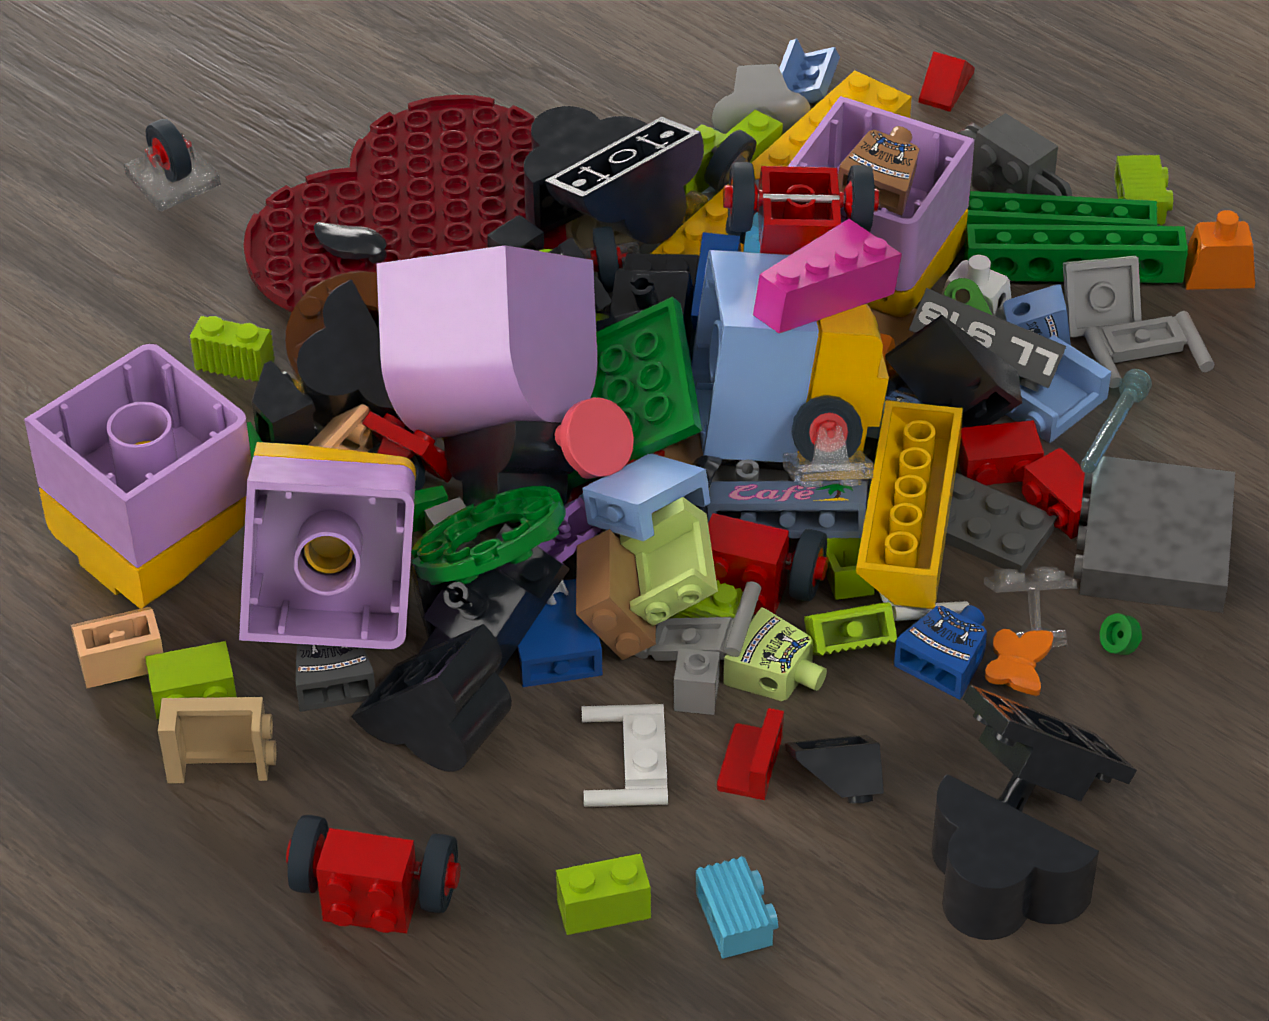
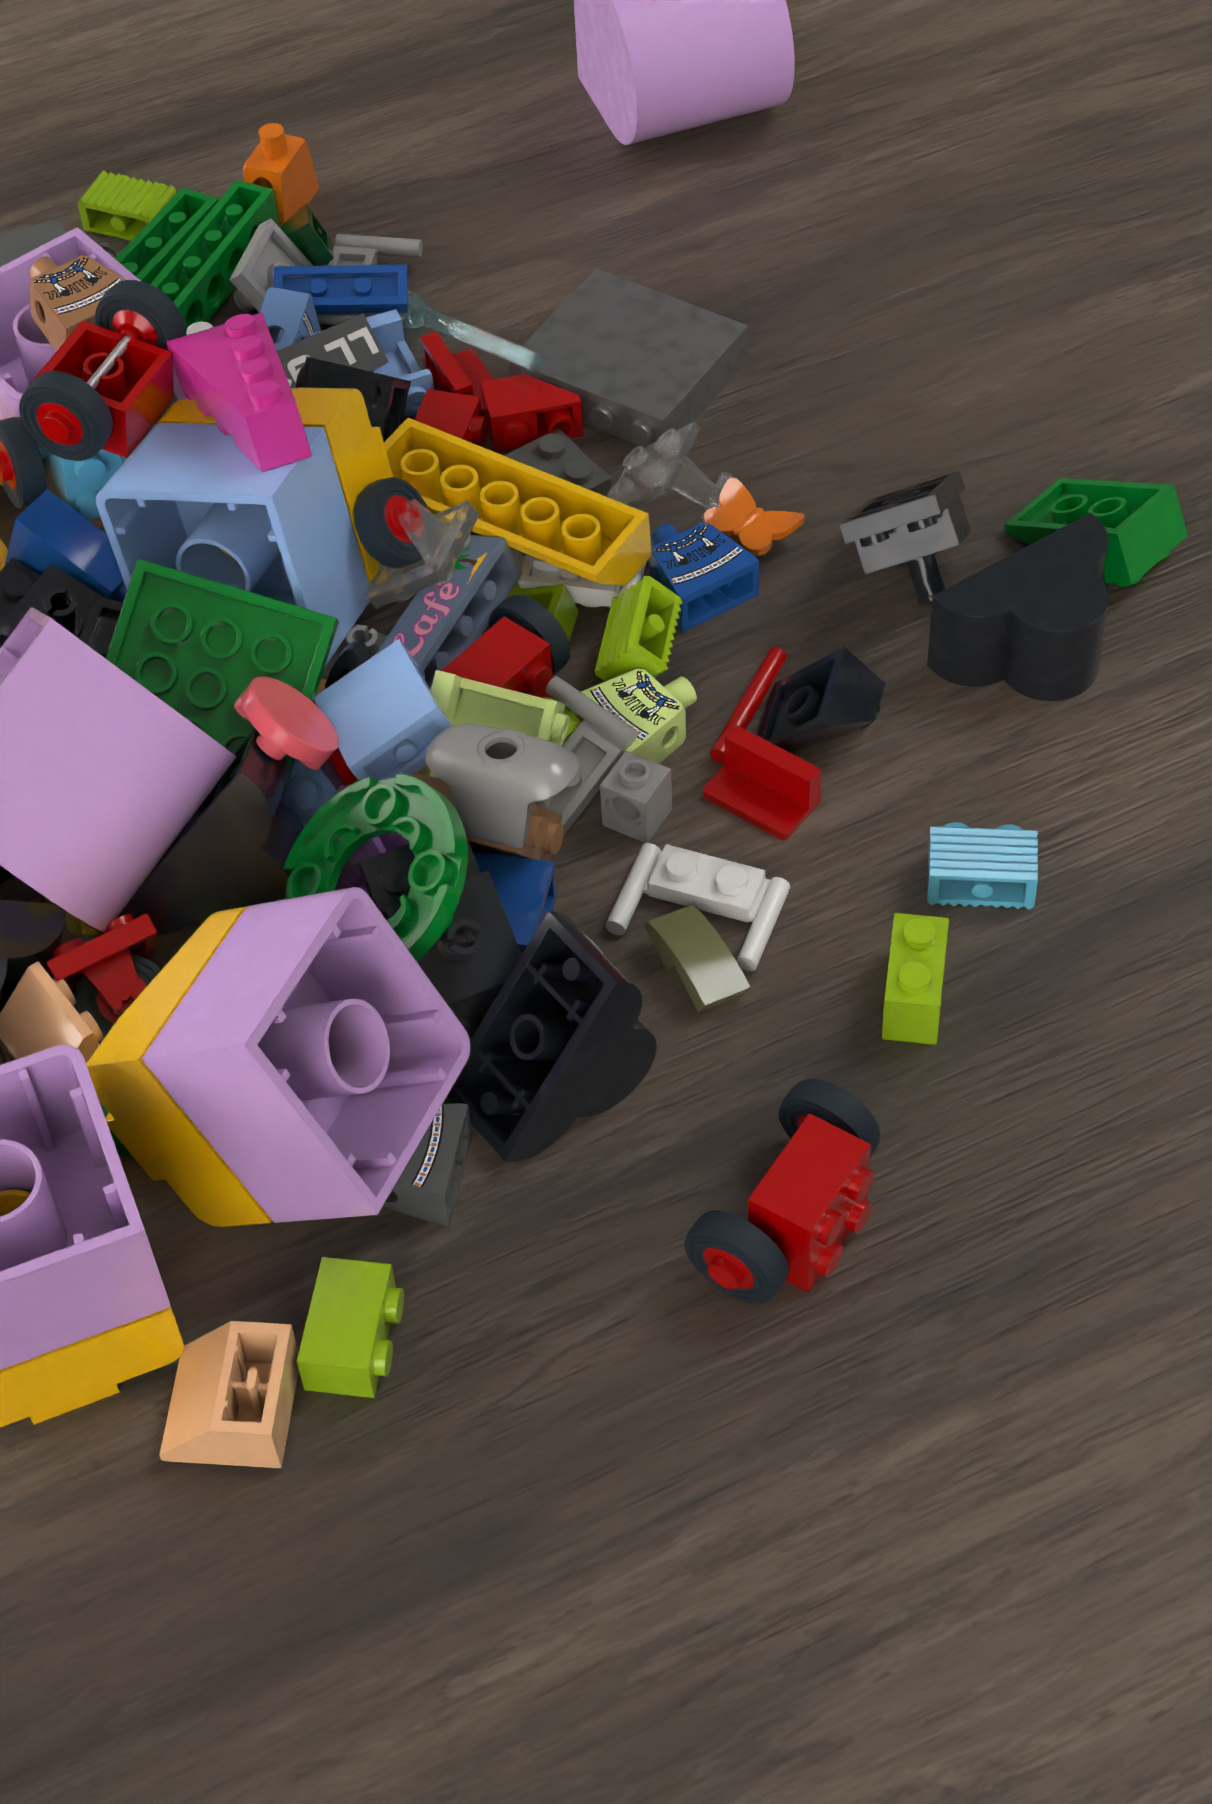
camera: 65 degrees left, 5 degrees up
tan panel [158,697,277,783] -> none
green tile [1100,613,1142,655] -> none
none -> blue plate [274,264,408,314]
none -> dark green slope [280,204,334,266]
none -> red panel [420,331,494,416]
none -> light grey piece [426,723,579,848]
none -> olive slope [644,904,751,1013]
none -> red bar [710,647,787,764]
none -> green slope [1004,478,1188,587]

